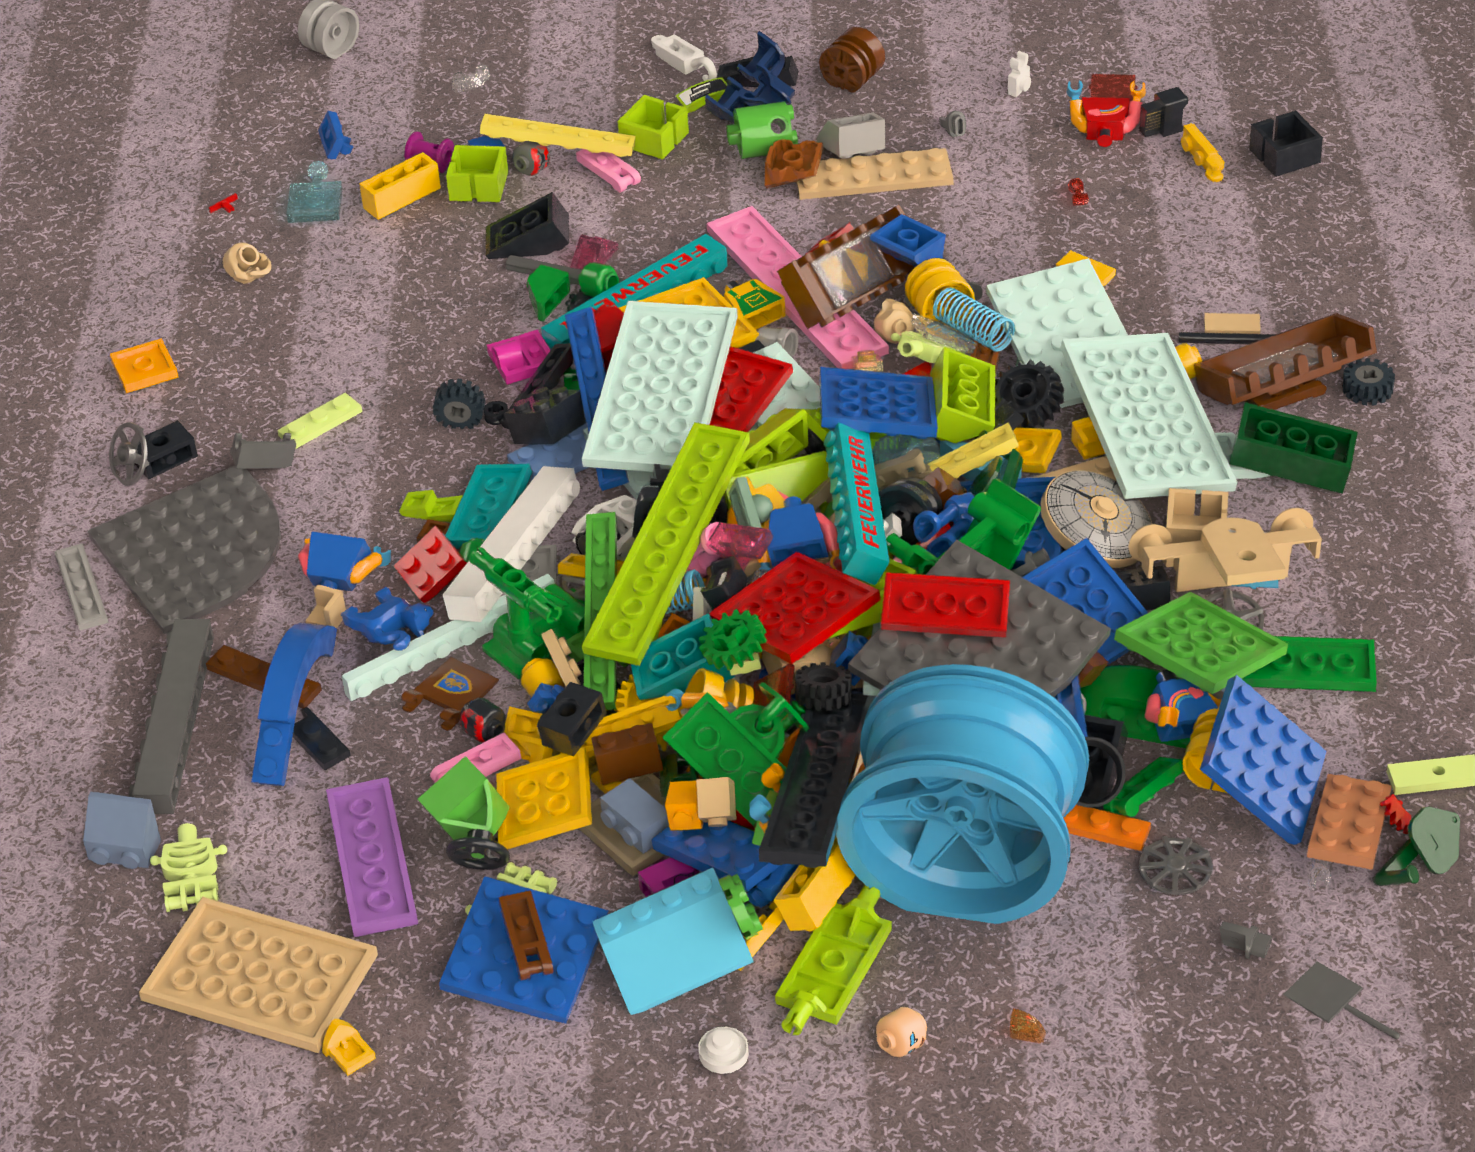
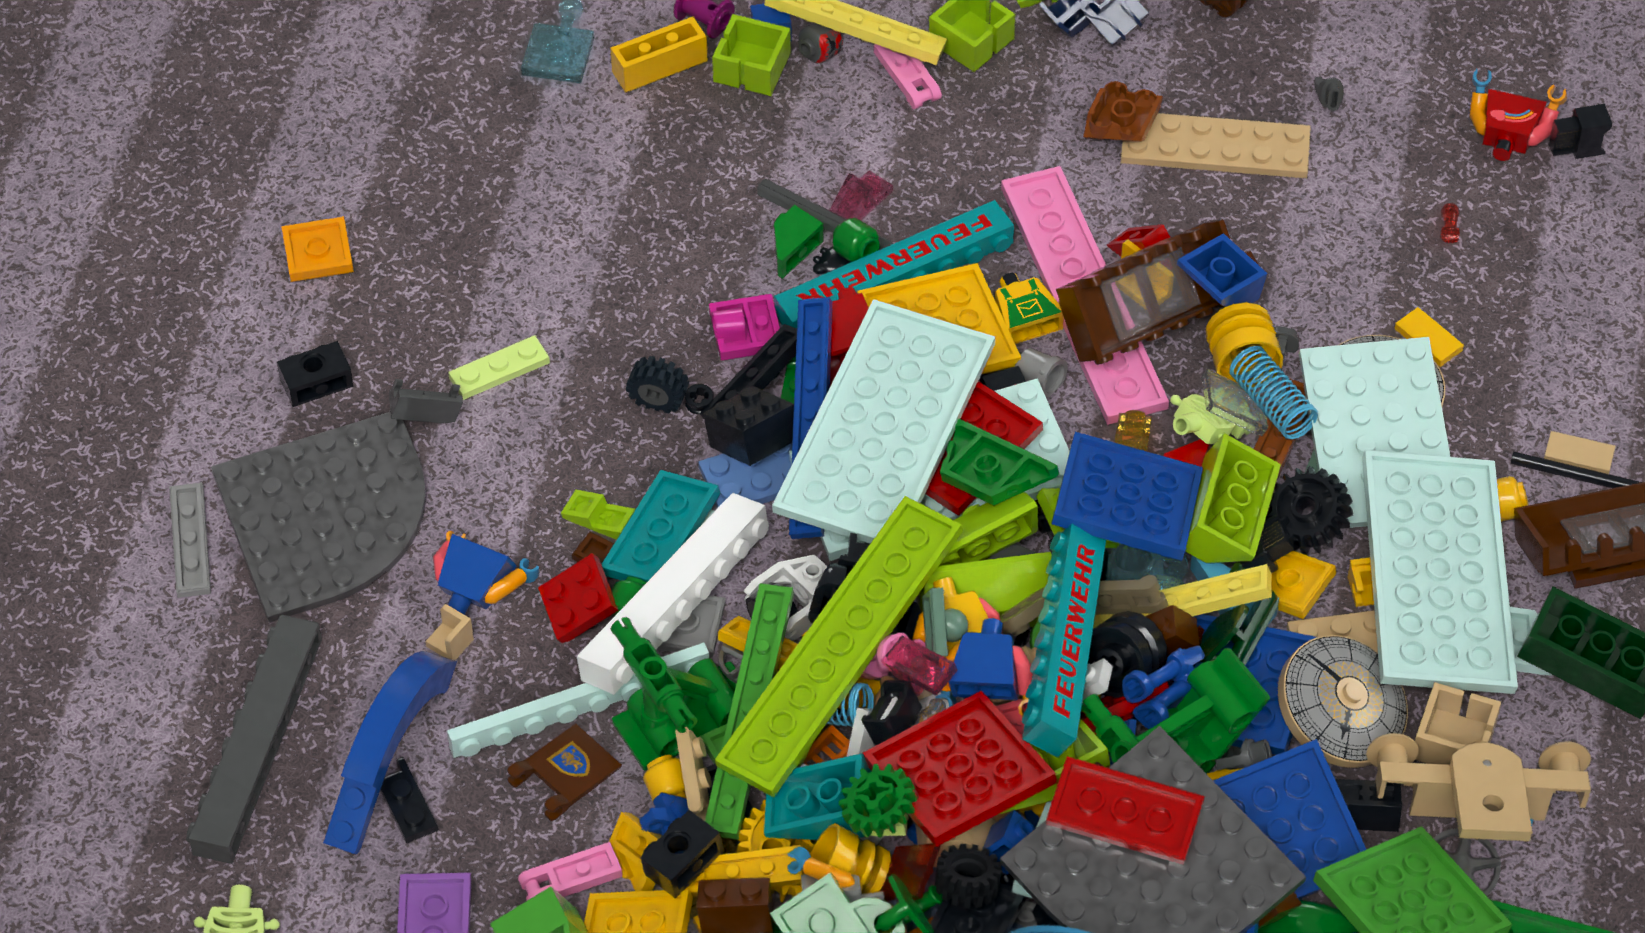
camera: 10 degrees right, 10 degrees up
sand blue slope [83,792,161,869] -> none
flat silver wheel [109,422,149,486] -> none
reddish brown plate [206,645,322,709] -> none
red piece [209,193,238,213] -> none
tan head [223,243,271,284] -> none
blue animal [341,587,433,651] -> none
black head [460,698,506,743] -> none
black slope [486,192,569,259] -> none
bright green cylinder [726,101,798,159] -> none
light grey slope [817,112,885,159] -> none
tan head [874,299,916,344] -> none
white plate [1008,51,1031,97] -> none
clear red piece [1089,74,1138,101] -> none
yellow hinge [1181,123,1225,182] -> none
none -> green wing [940,419,1059,506]

